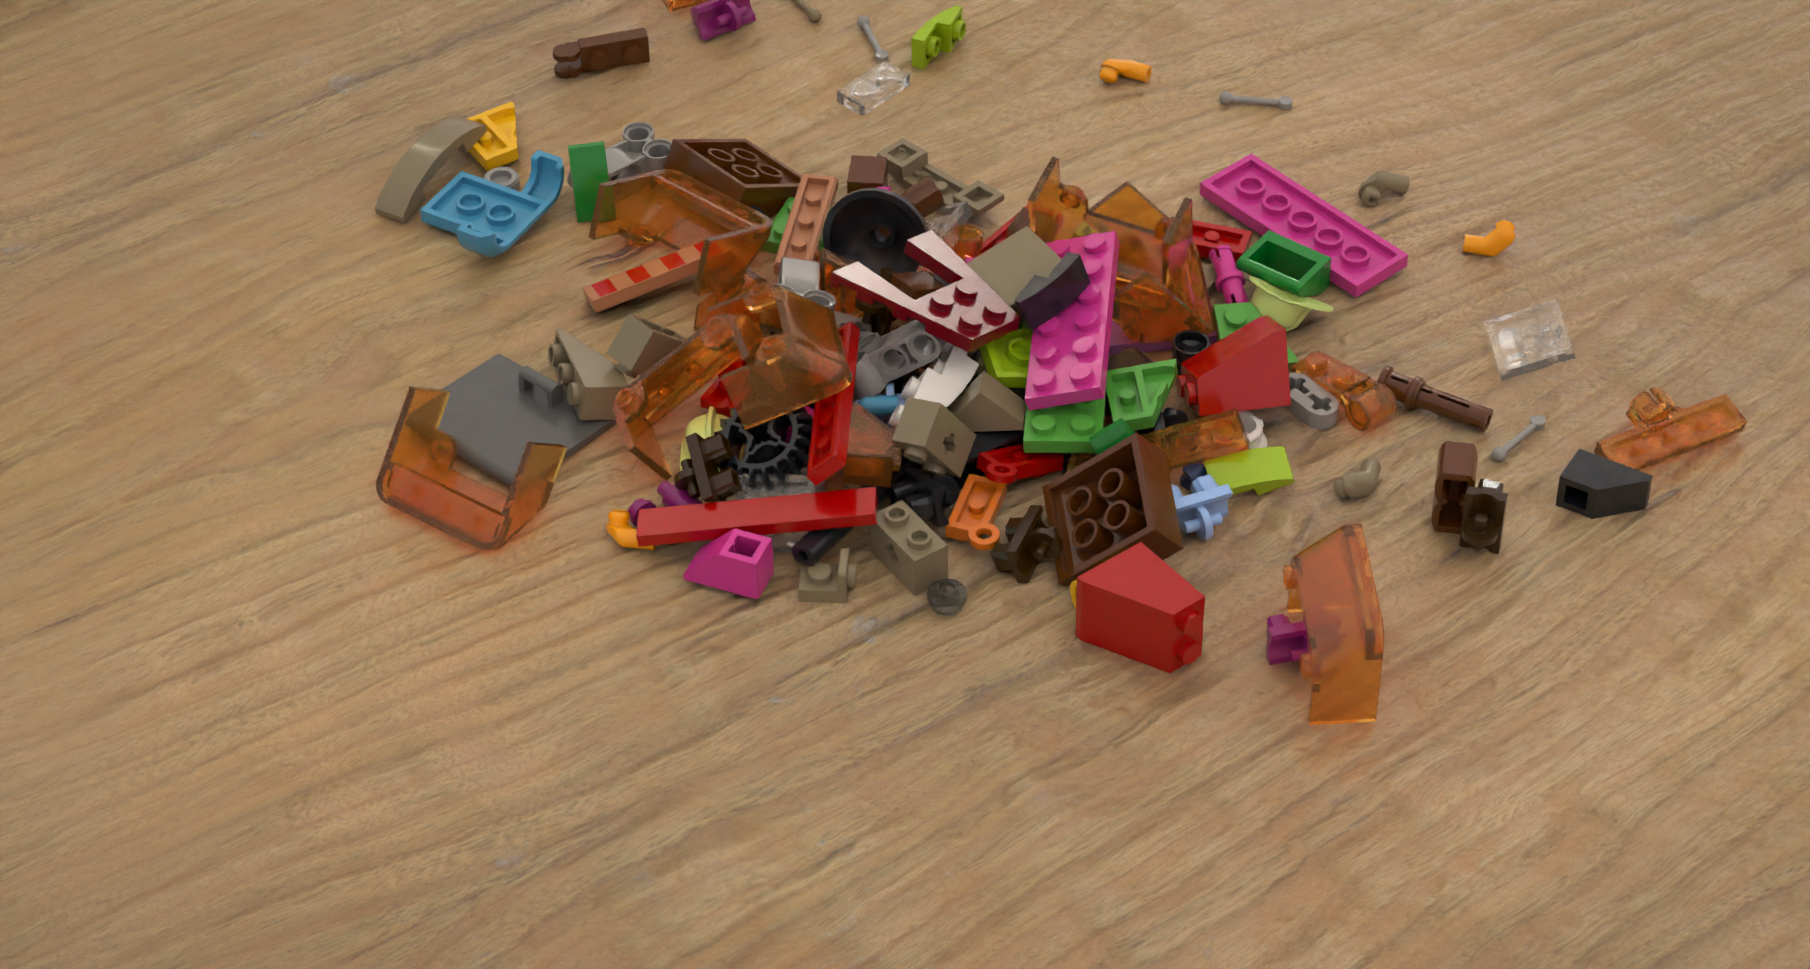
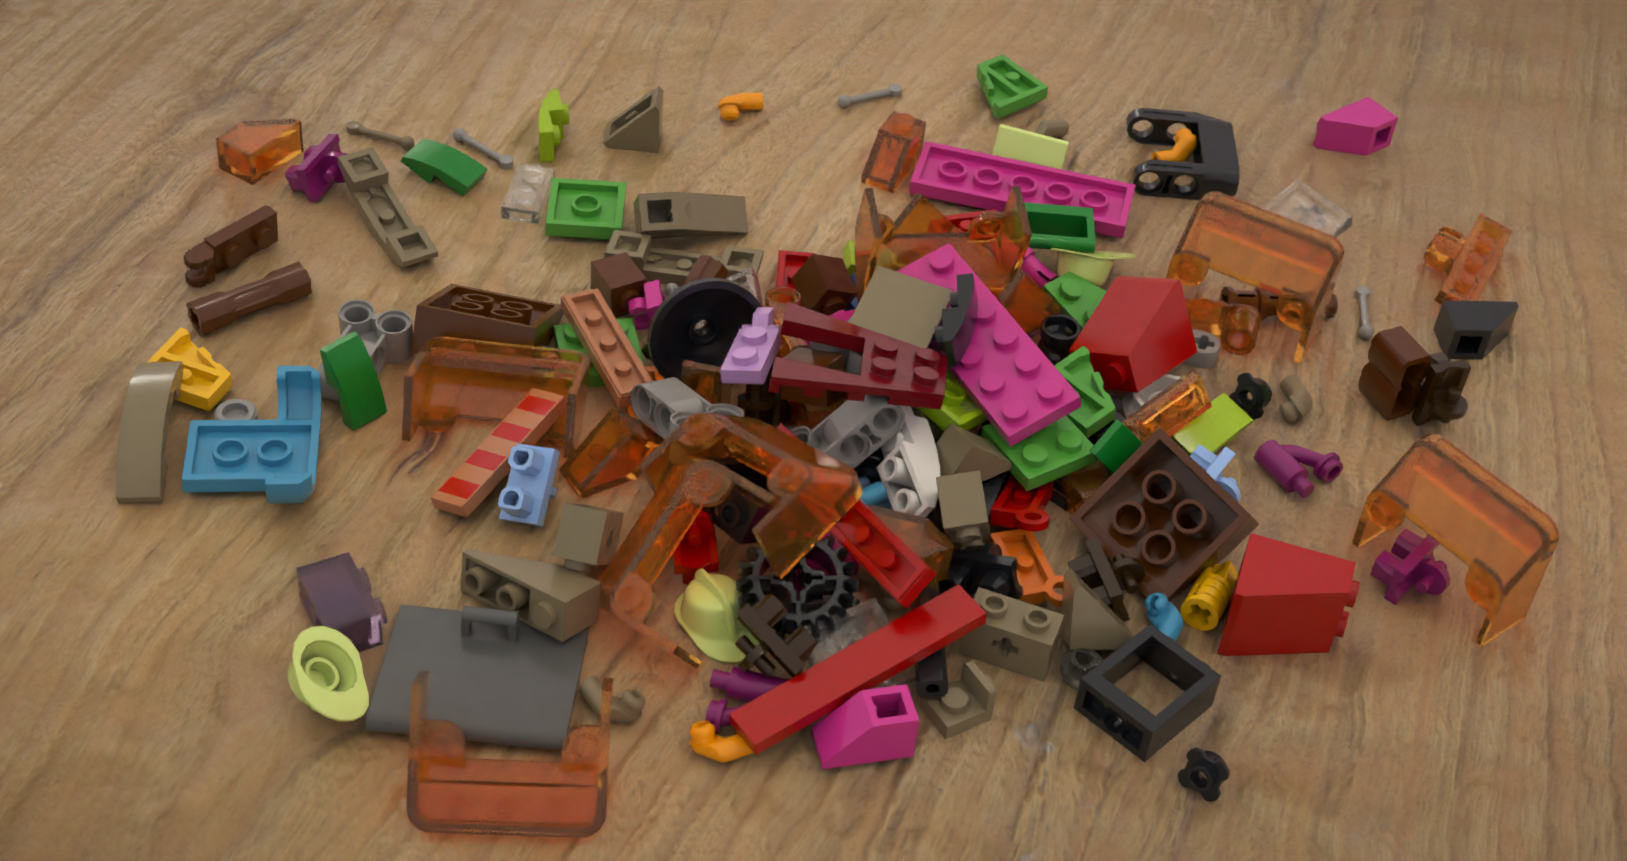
camera: 40 degrees left, 0 degrees up
none -> reddish brown axle [186,262,312,336]
none -> yellowish green piece [288,626,369,722]
none -> brick [296,552,387,652]
none -> dark tan slope [338,147,438,268]
none -> green slope [400,139,488,197]
none -> light blue hips [498,443,560,527]
none -> bright green plate [545,178,626,240]
none -> dark tan arm [578,676,645,723]
none -> dark tan slope [603,86,664,153]
none -> dark tan slope [633,192,748,239]
none -> lavender hinge [720,307,781,385]
none -> clear orange slope [861,111,926,193]
none -> bright green wing [976,54,1048,119]
none -> yellowish green slope [992,124,1069,170]
none -> dark tan slope [1060,569,1134,650]
none -> black window [1074,624,1221,762]
none -> black connector [1126,108,1240,200]
none -> dark azure arm [1144,593,1184,642]
none -> clear orange windscreen [1166,192,1344,363]
none -> black plate [1178,748,1230,802]
none -> black plate [1229,373,1272,419]
none -> magenta plant [1254,440,1343,498]
none -> dark pink slope [1313,97,1398,156]

